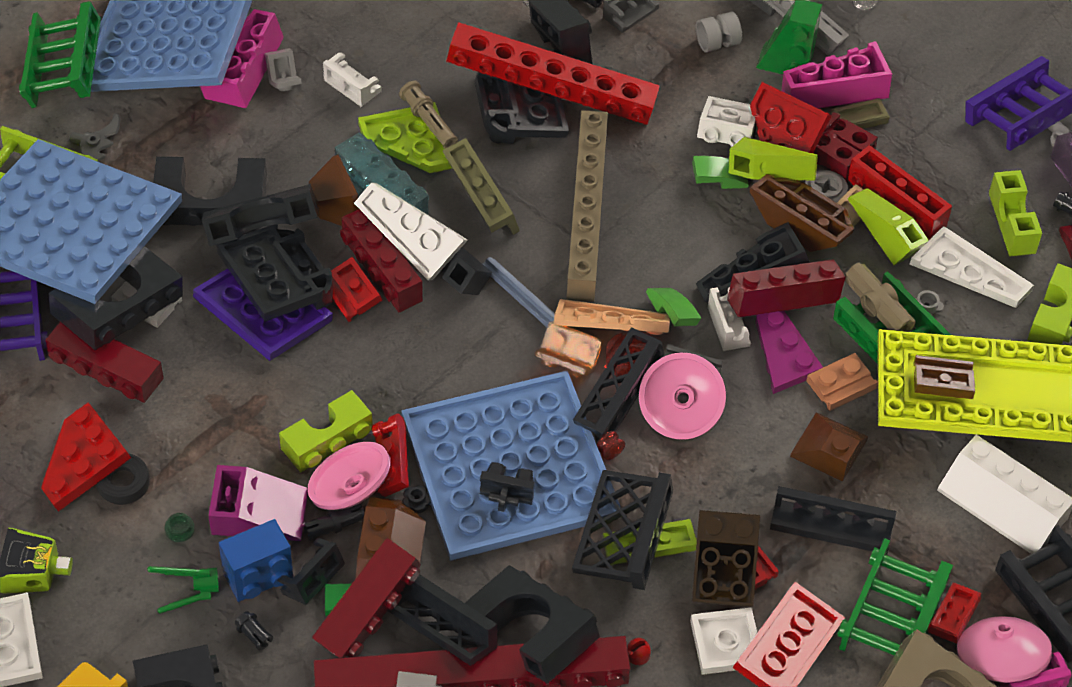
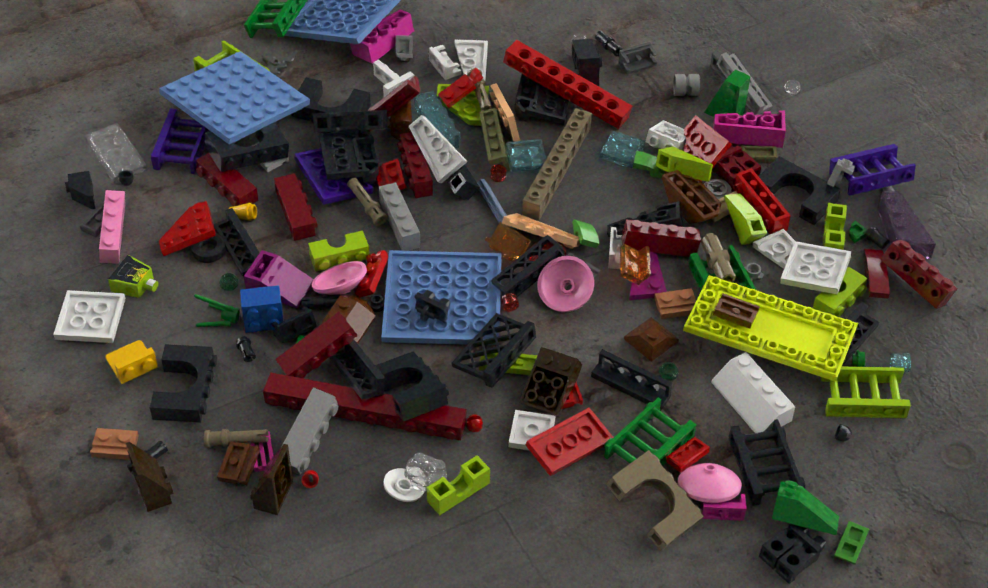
camera: 20 degrees right, 5 degrees down
none -> black fence [214,208,260,276]
none -> yellow cone [229,203,257,221]
none -> dark red brick [274,173,318,241]
none -> dark tan pin [347,178,388,226]
none -> dark red fence [368,76,420,131]
none -> white bracket [373,59,415,97]
none -> light grey brick [379,182,420,251]
none -> red plate [438,68,483,109]
none -> white wing [455,40,488,85]
none -> light nougat wing [489,83,521,147]
none -> clear red bush [490,165,506,182]
none -> clear light blue plate [506,139,546,172]
none -> clear light blue plate [599,131,645,168]
none -> clear orange bracket [620,244,651,285]
none -> clear green plate [659,362,679,381]
none -> black arch [759,156,840,225]
none -> white plate [780,241,851,294]
none -> light grey bracket [827,158,855,187]
none -> green tile [849,220,867,243]

